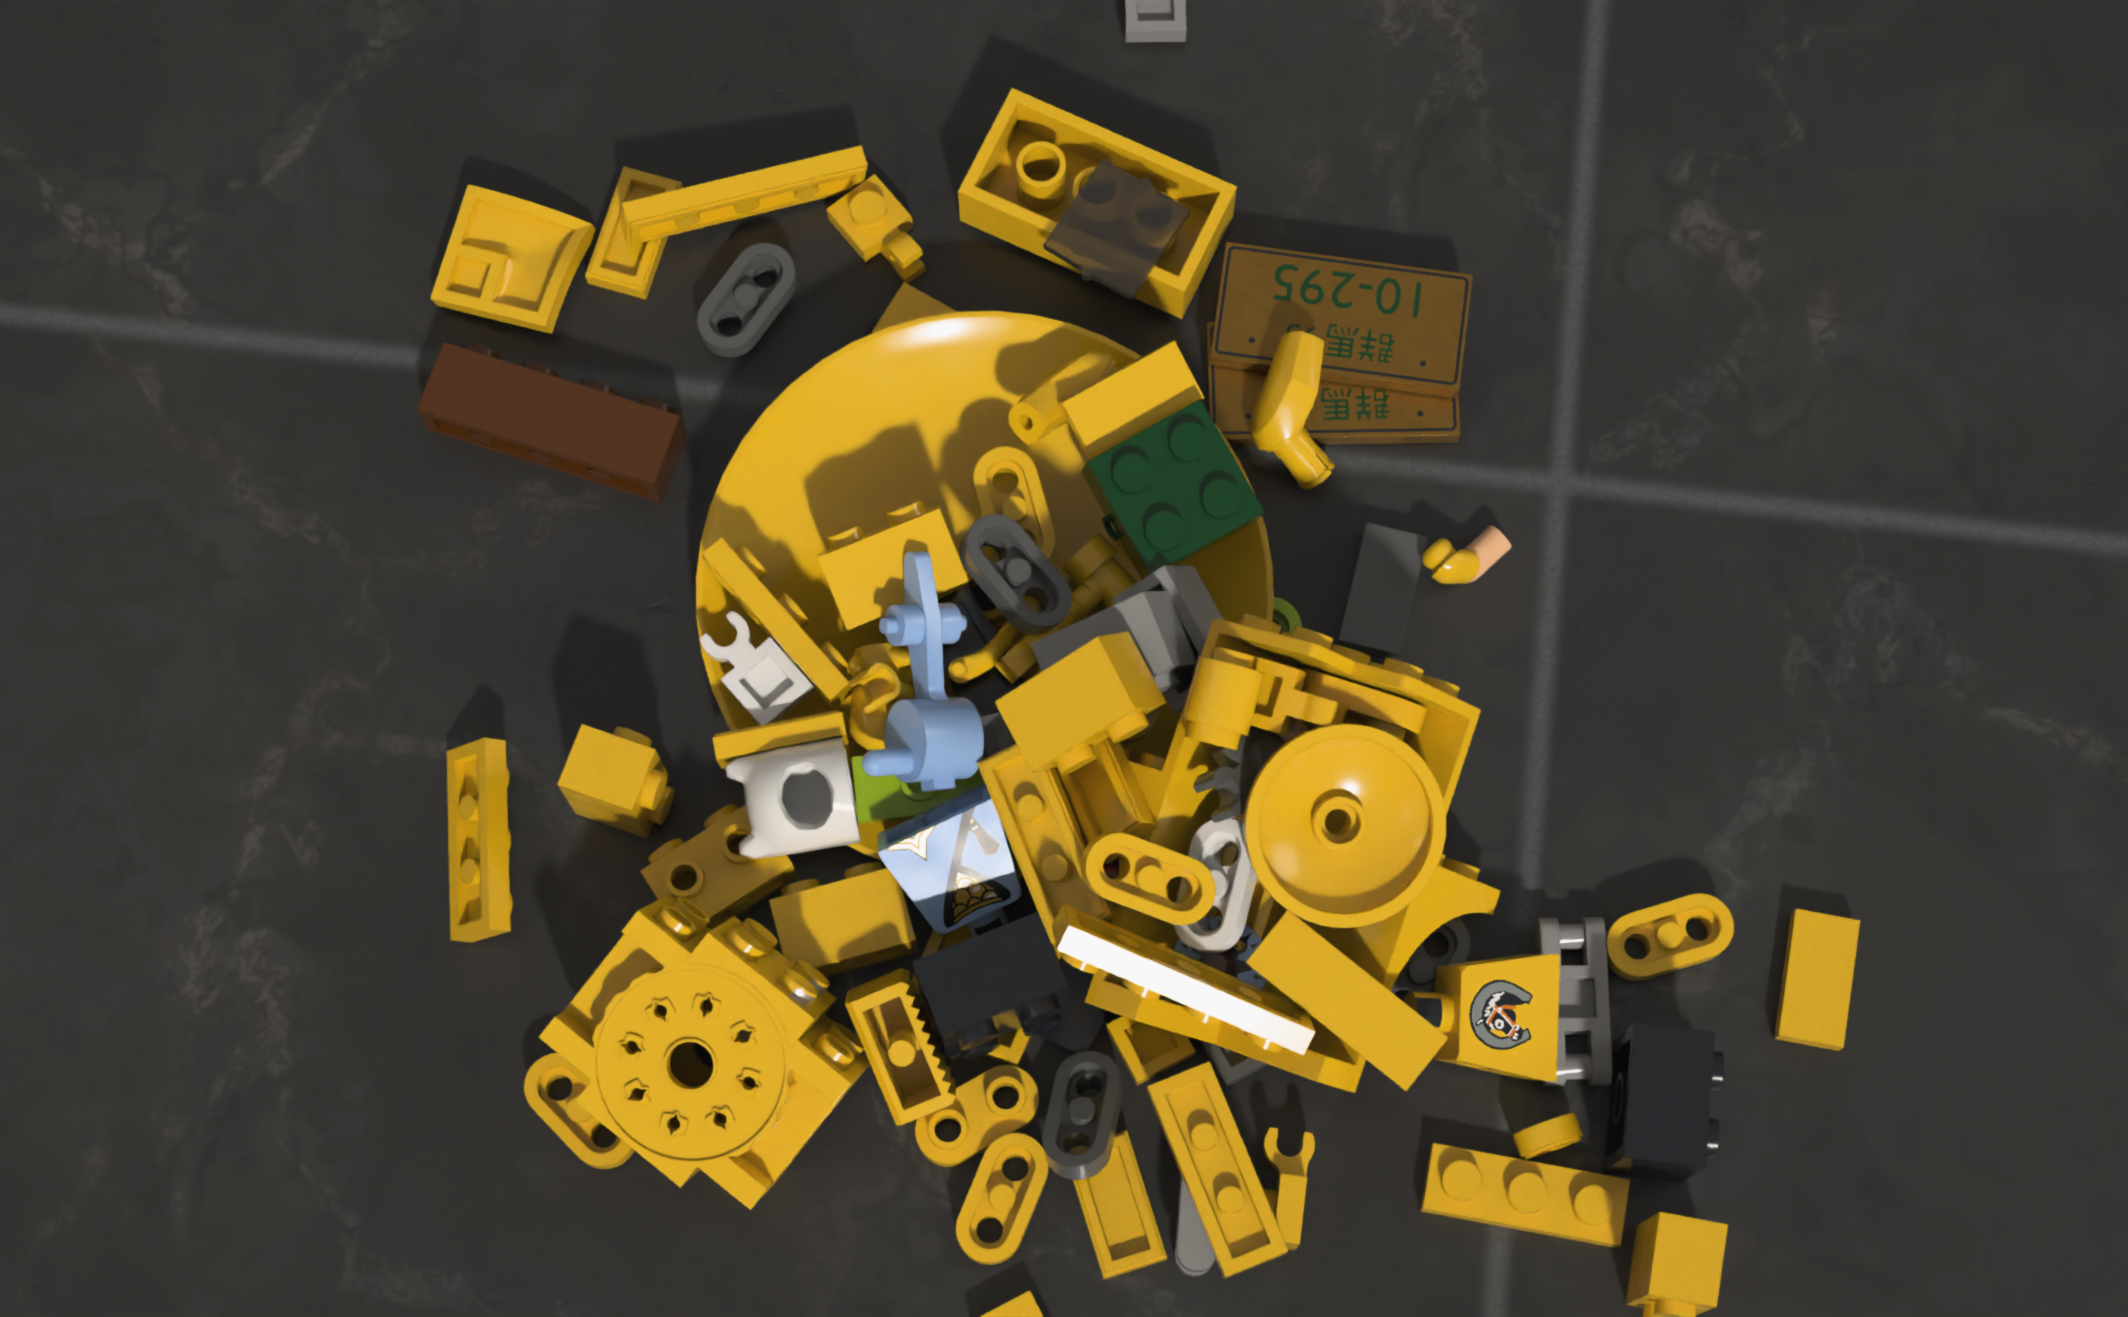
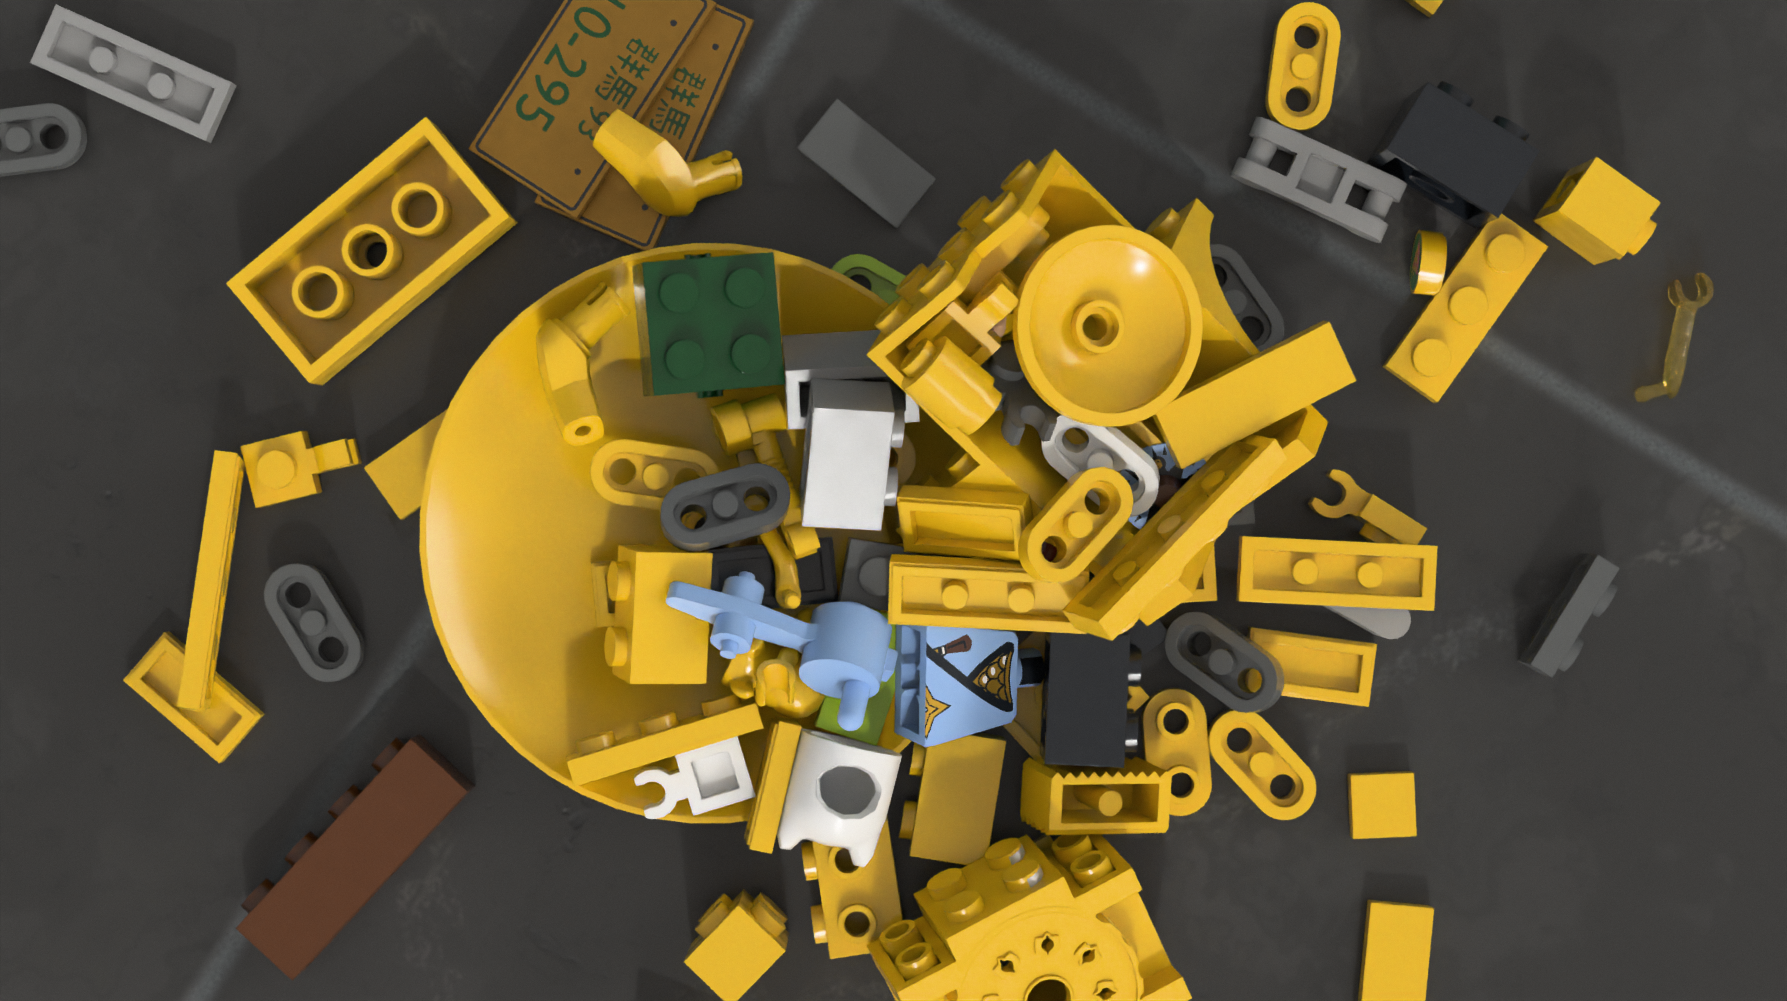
camera: 65 degrees left, 15 degrees up
yellow plate [430,184,597,334] -> none
yellow brick [995,631,1166,775] -> none
clear smoke piece [1043,158,1190,301] -> none
yellow tile [1058,341,1204,460] -> none
yellow torso [1403,954,1560,1081] -> none
yellow arm [1422,525,1512,584] -> none

